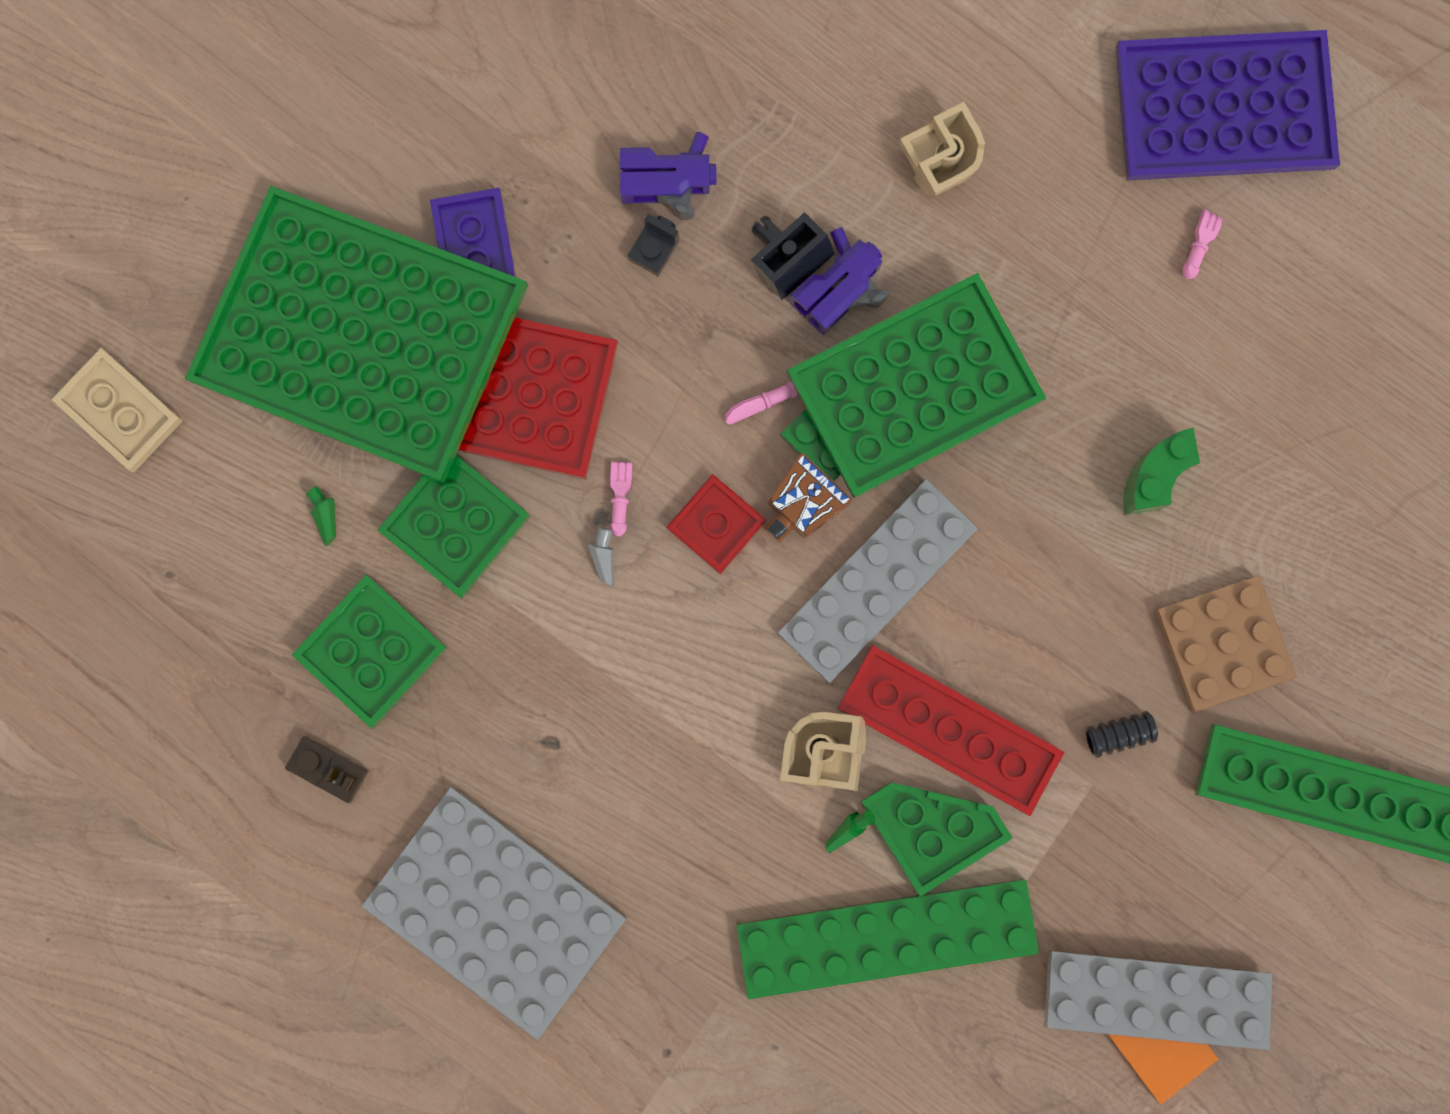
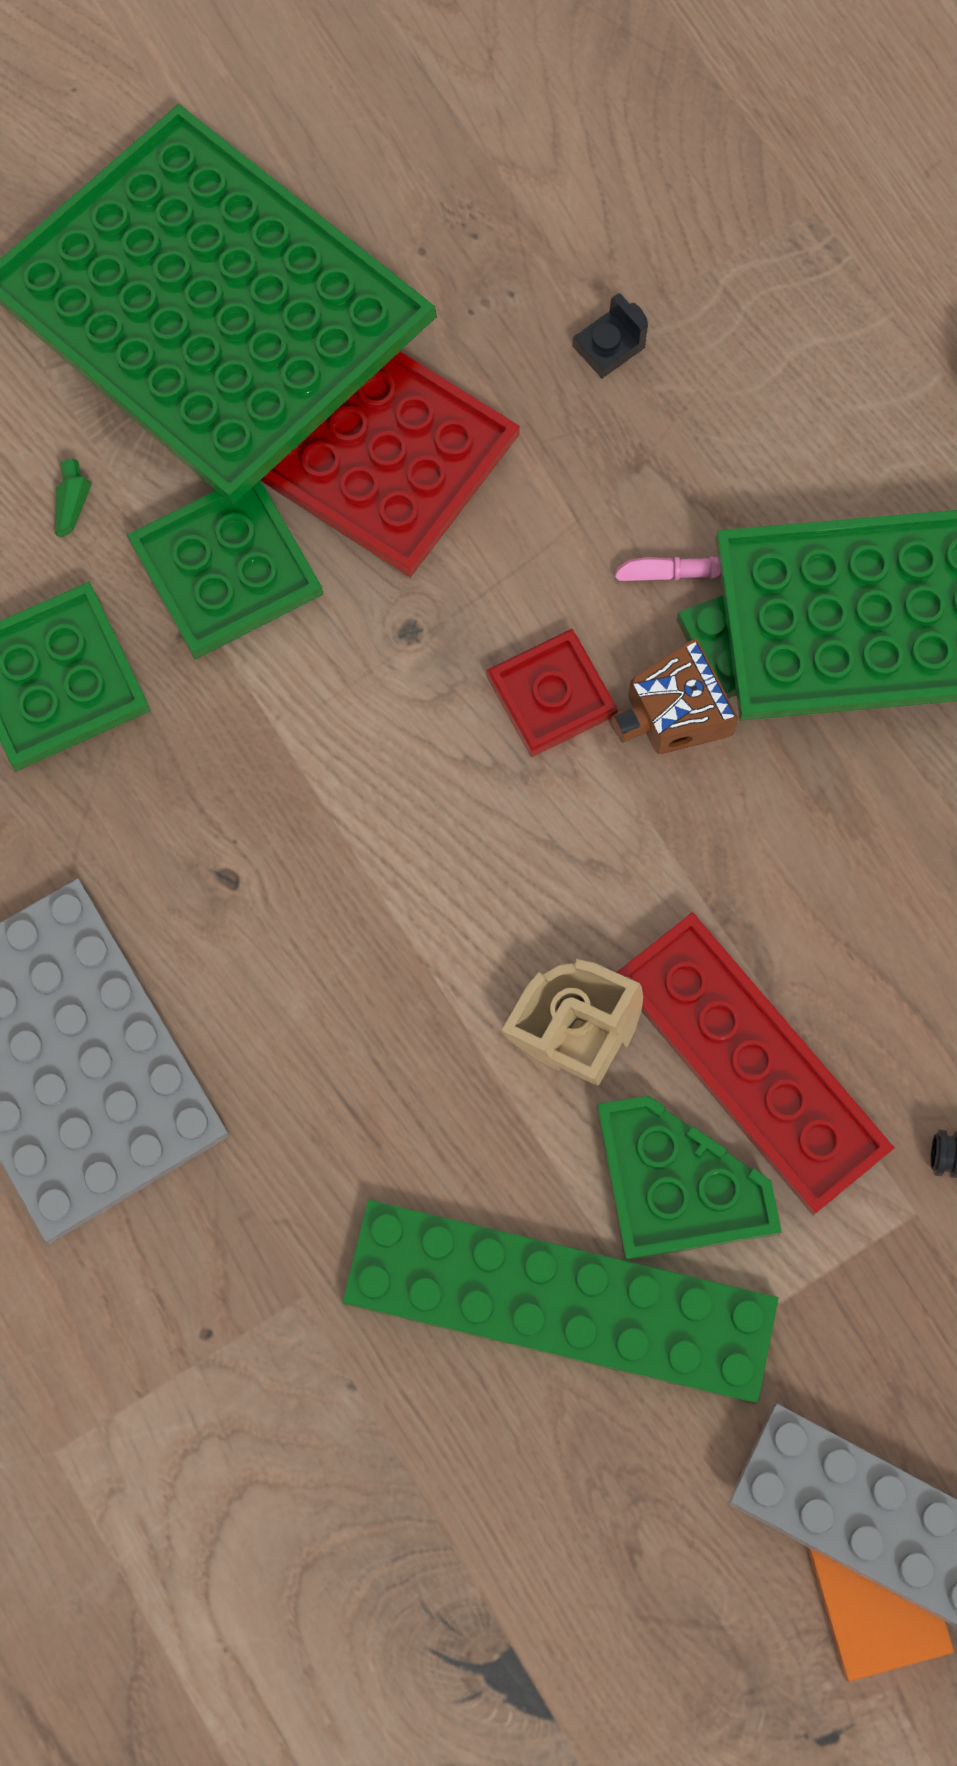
camera: 25 degrees right, 10 degrees down
dark purple plate [430,188,516,277] -> none
light grey bar [588,527,614,586] -> none
bright pink piece [610,461,633,537] -> none
dark purple piece [620,132,717,220] -> none
black brick [751,212,835,300] -> none
light grey plate [777,479,978,683] -> none
dark purple piece [789,227,889,336] -> none
green bar [825,810,875,853] -> none

